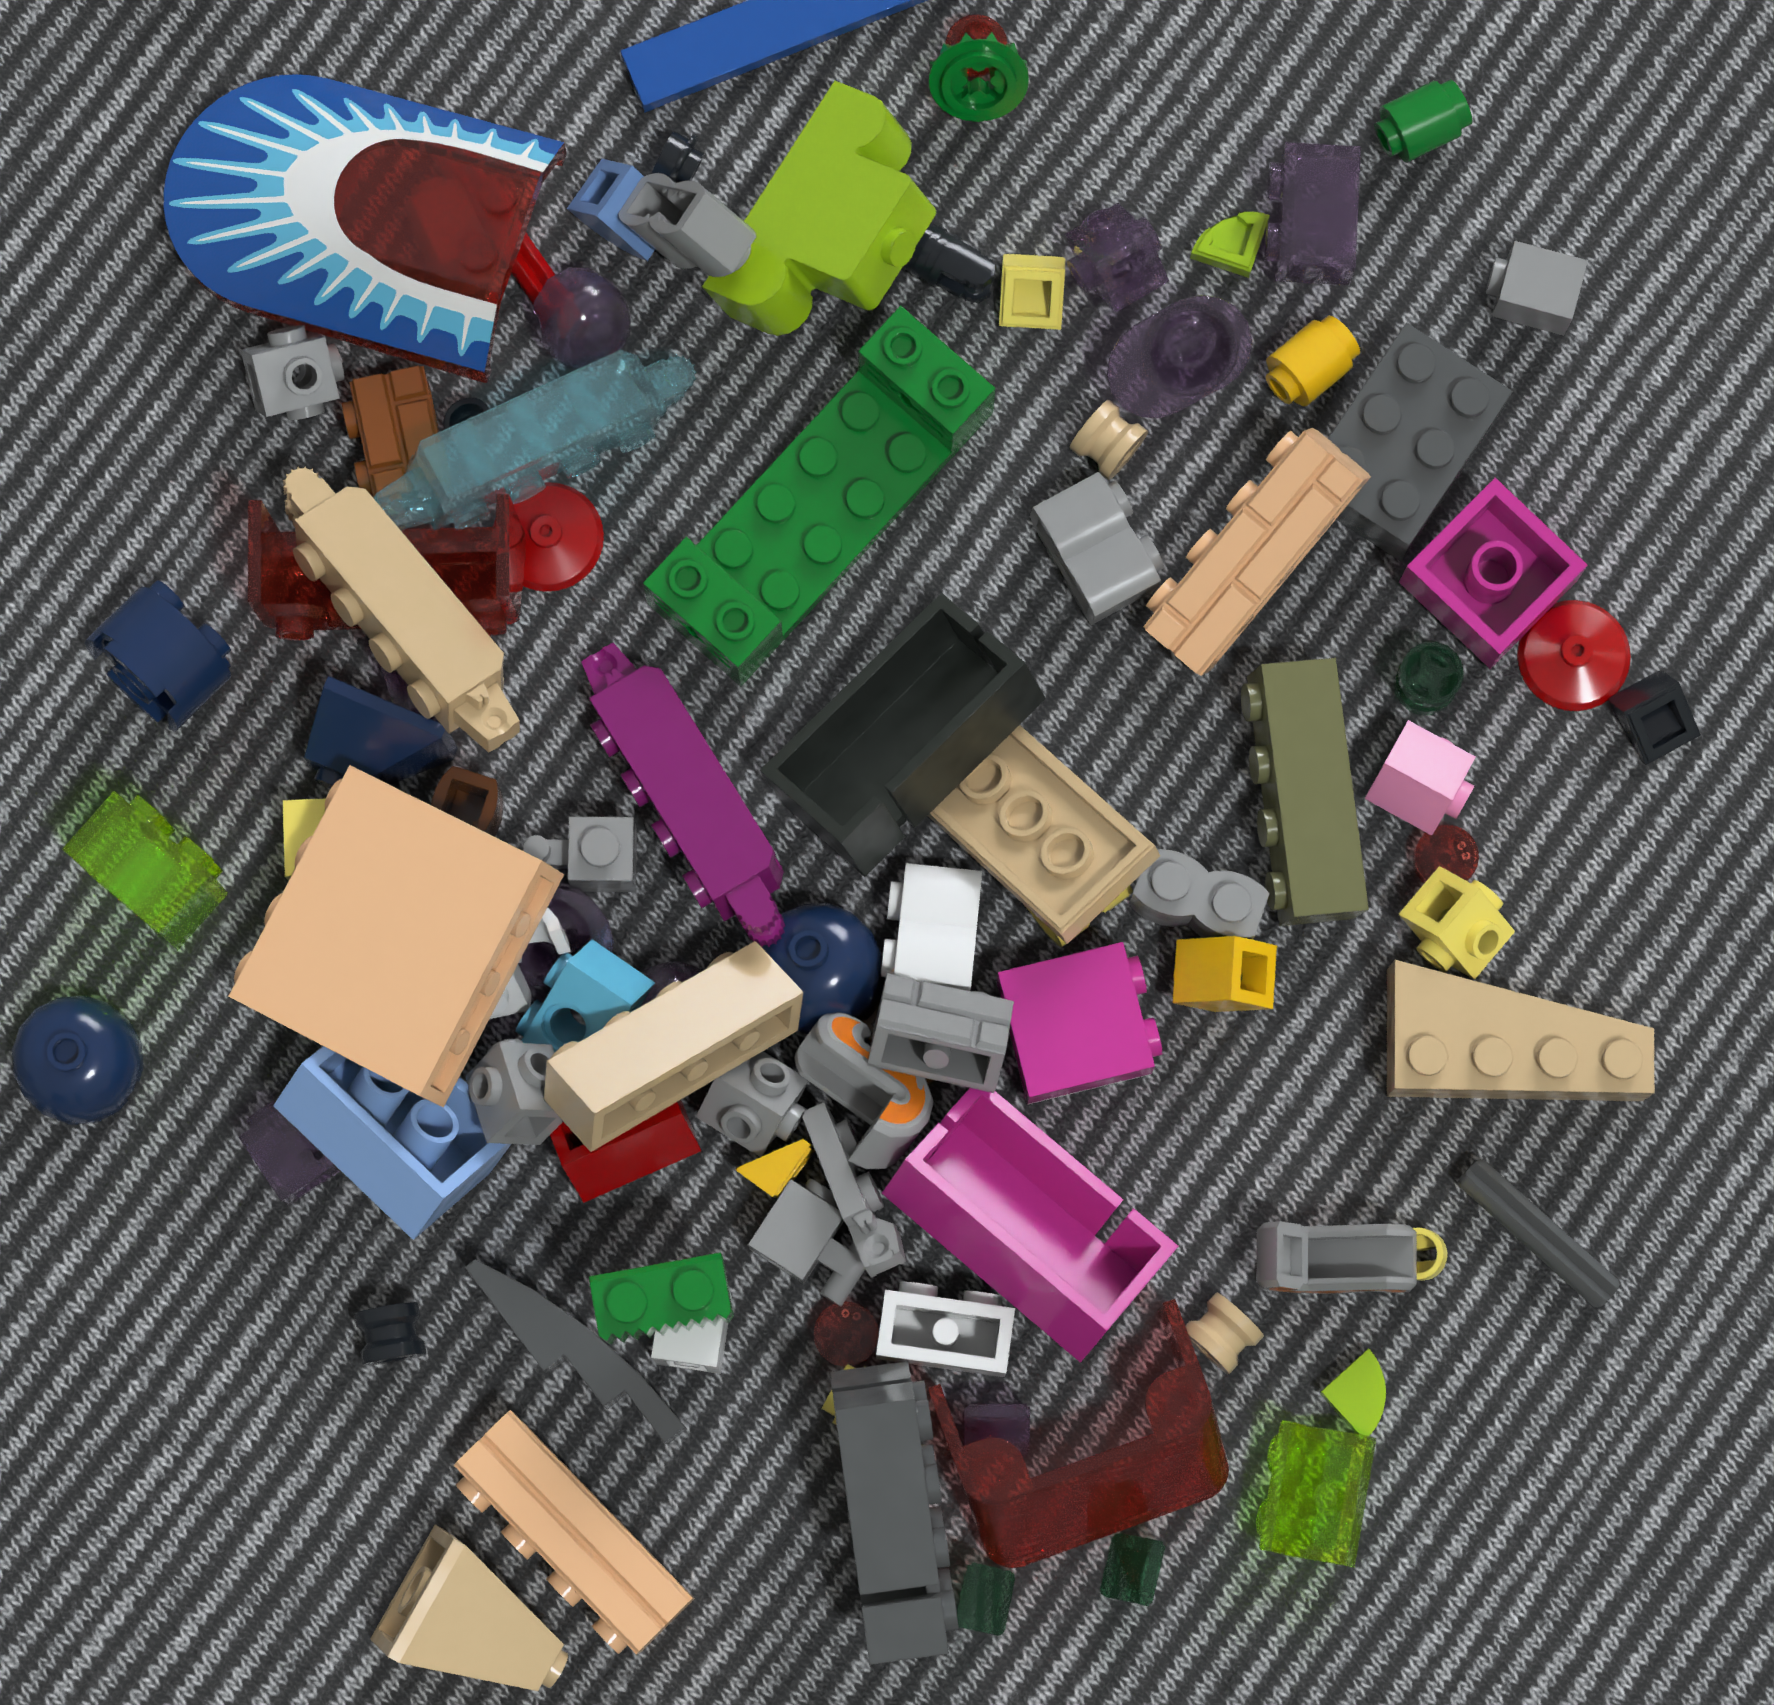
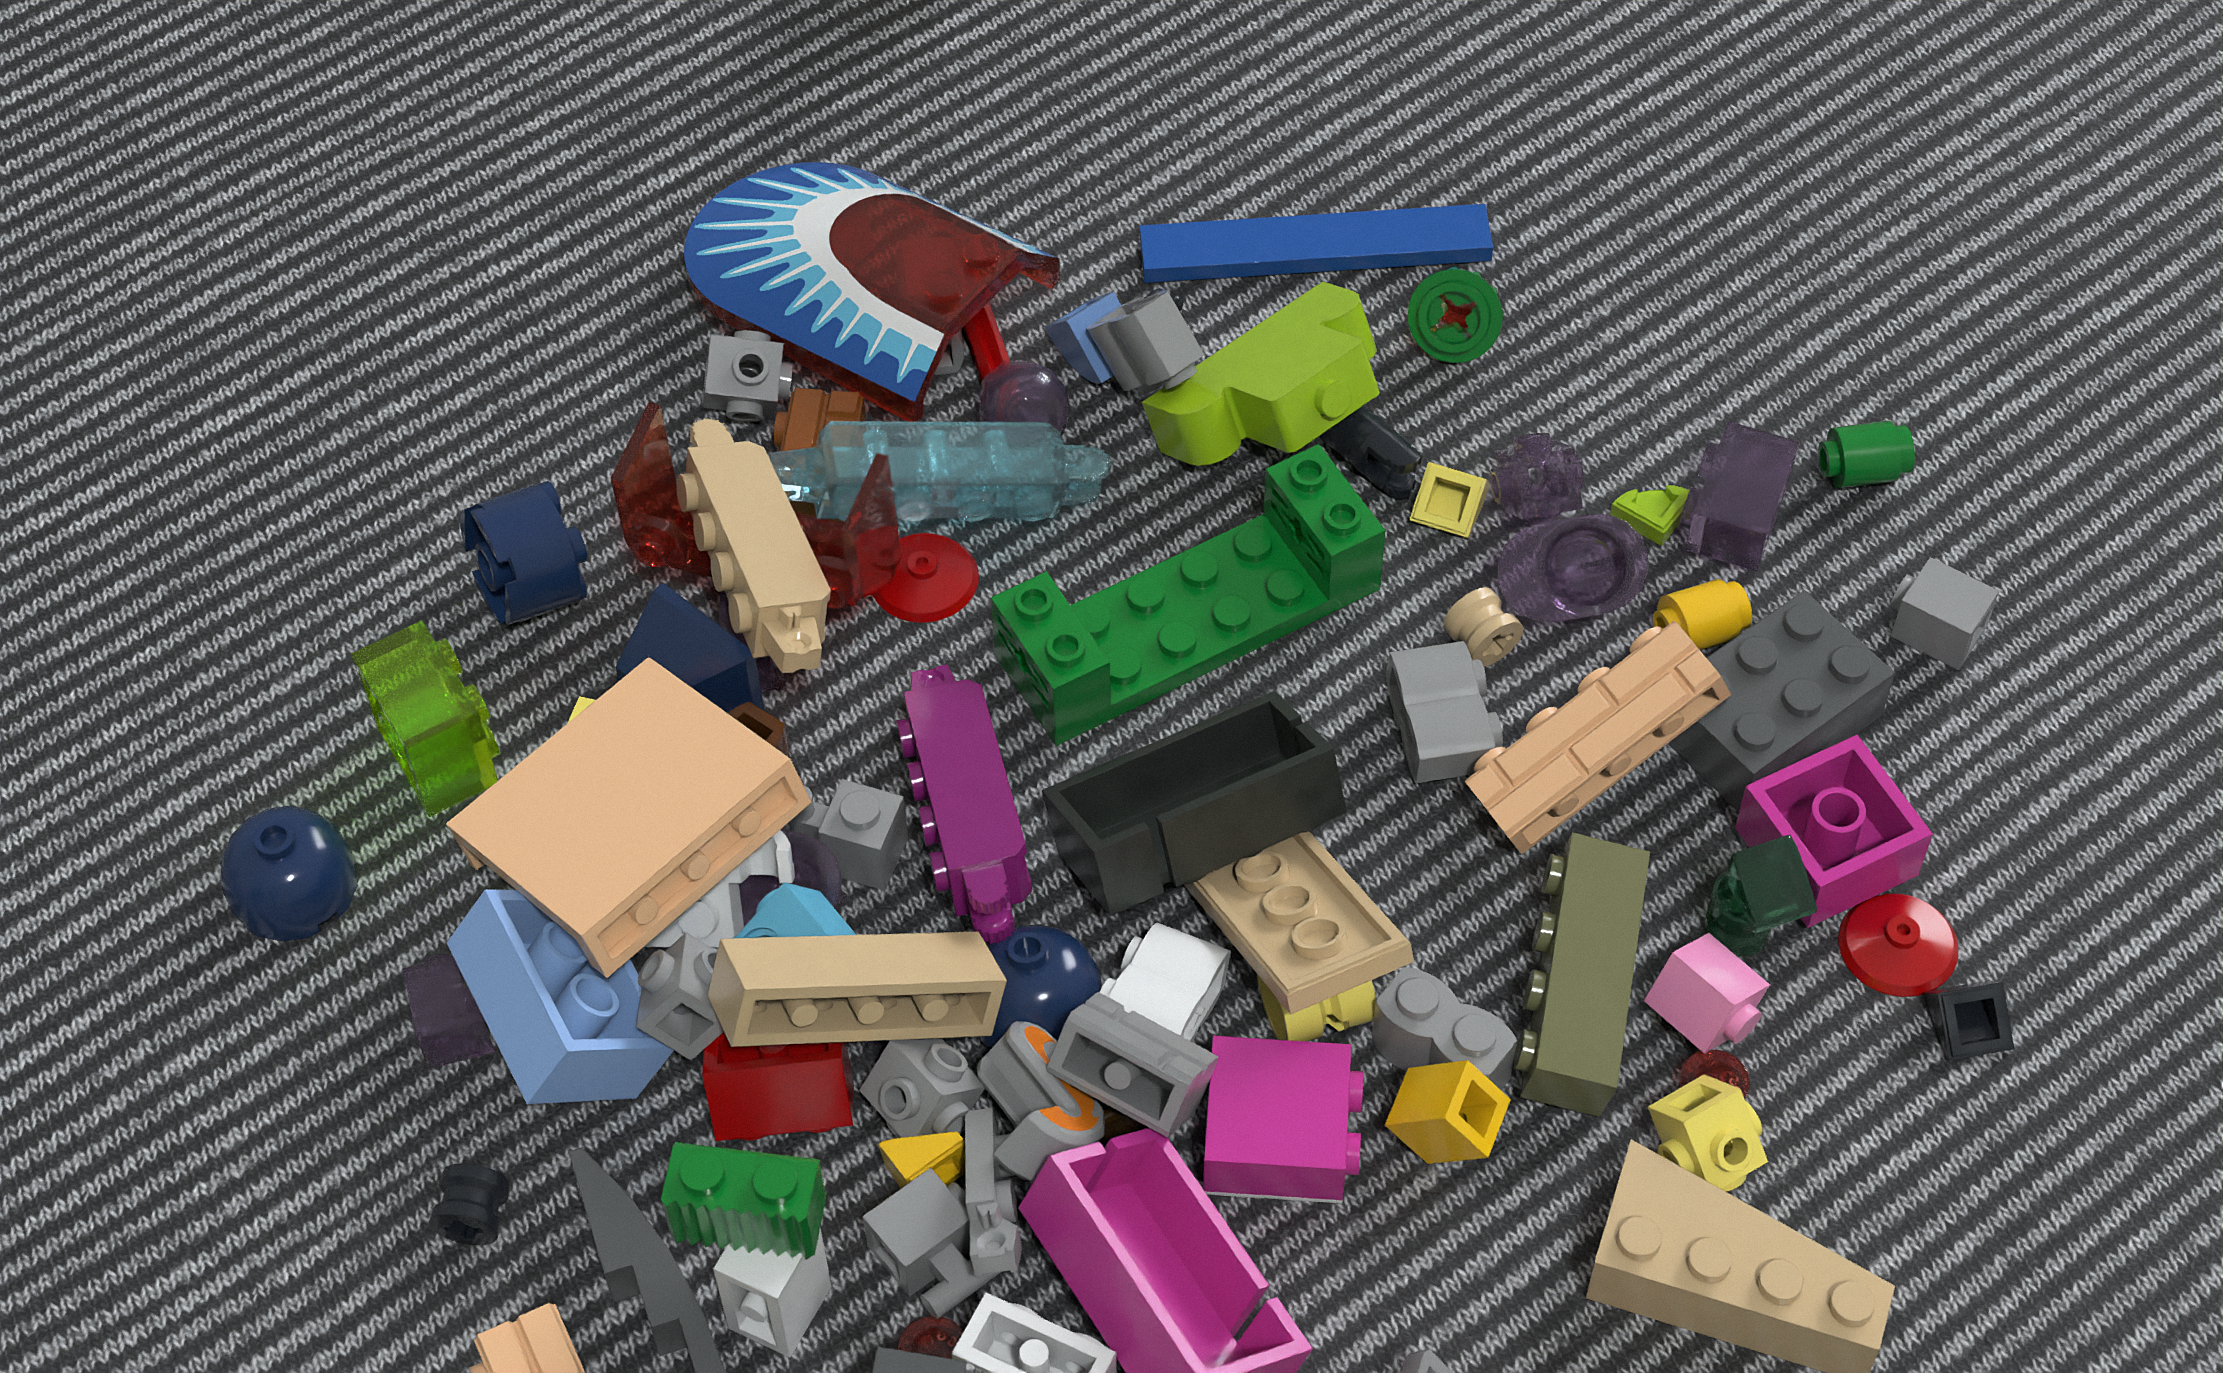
camera: 20 degrees right, 25 degrees down
none -> clear green slope [1725,835,1818,934]

